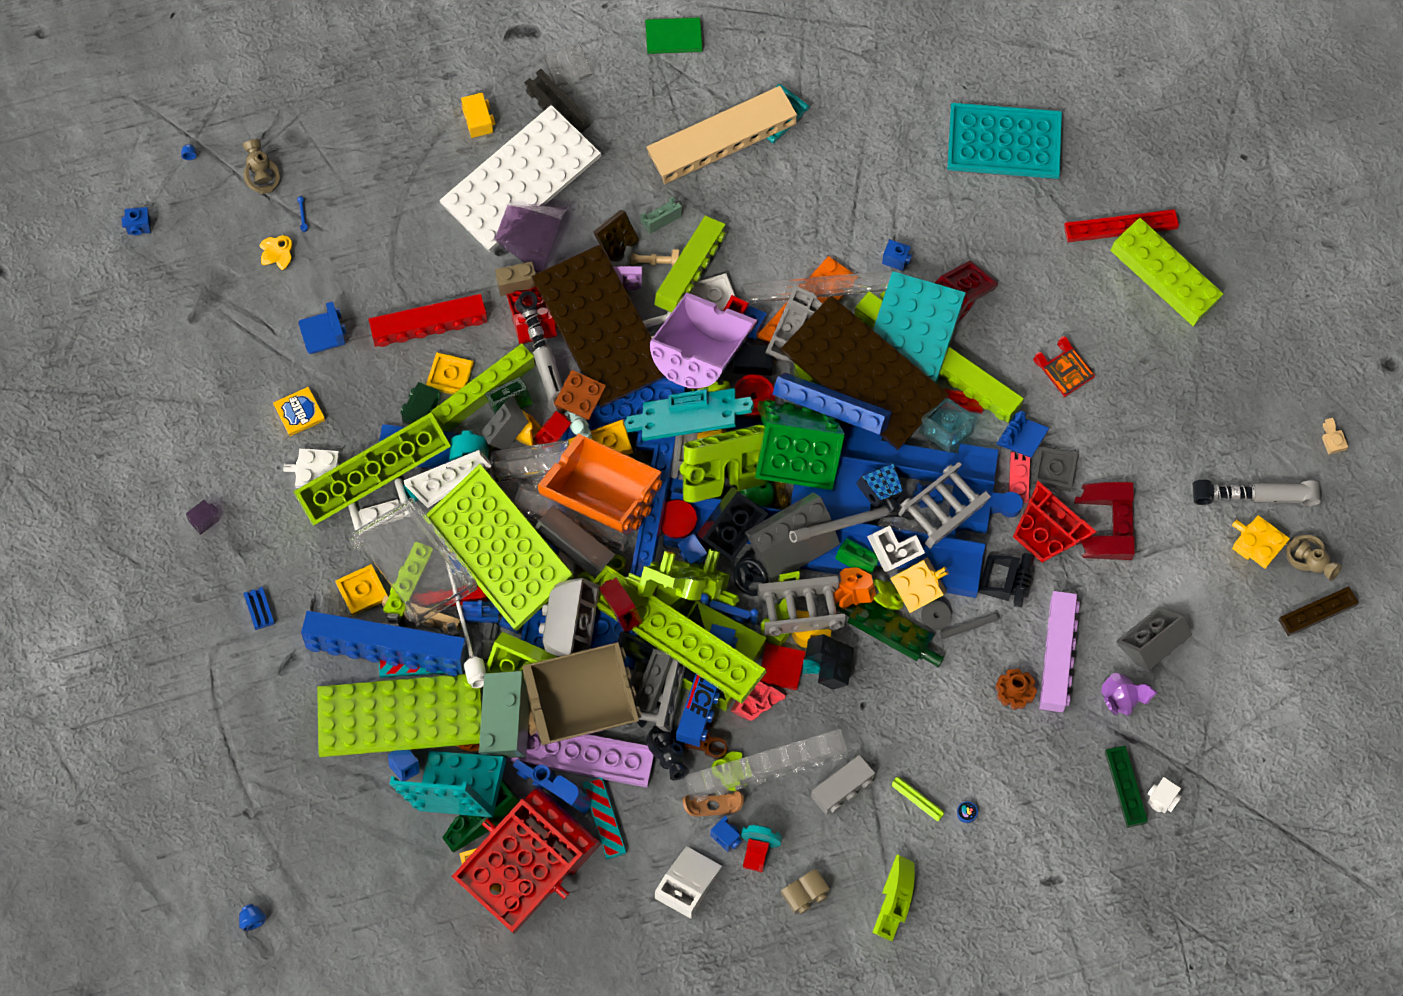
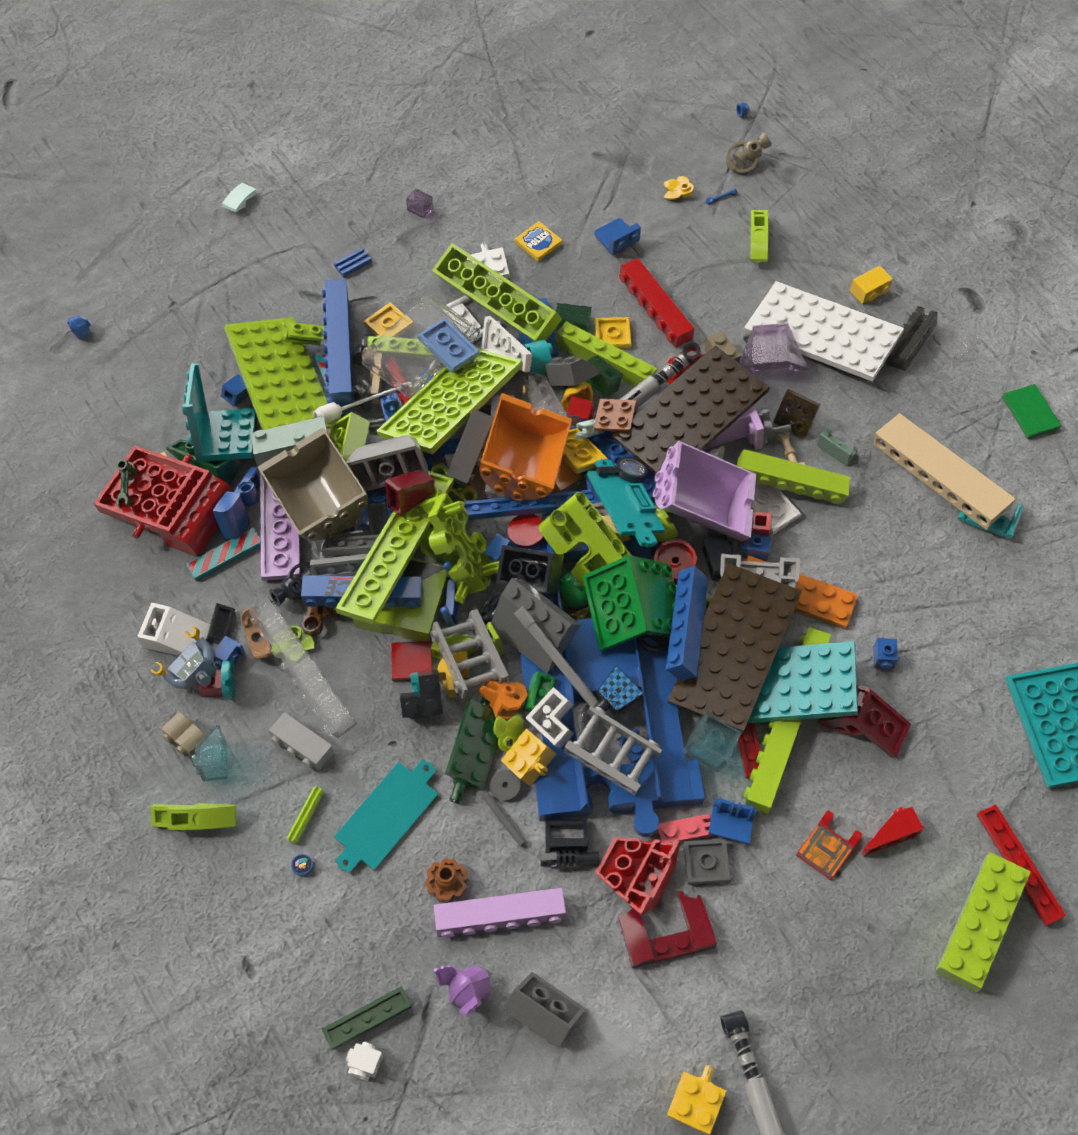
camera: 75 degrees right, 5 degrees down
blue brick [122,207,151,235] -> none
coral slope [730,681,786,721] -> none
clear plate [743,270,895,304] -> none
none -> dark green brick [116,459,138,508]
none -> sand blue torso [151,626,216,689]
none -> clear light blue slope [192,725,228,782]
none -> black tile [206,603,235,644]
none -> light aqua slope [222,183,256,212]
none -> lime bracket [285,322,324,346]
none -> teal piece [334,759,438,874]
none -> medium blue tile [417,318,480,373]
none -> black piece [596,457,648,483]
none -> lime slope [750,210,768,263]
none -> red slope [862,806,924,857]

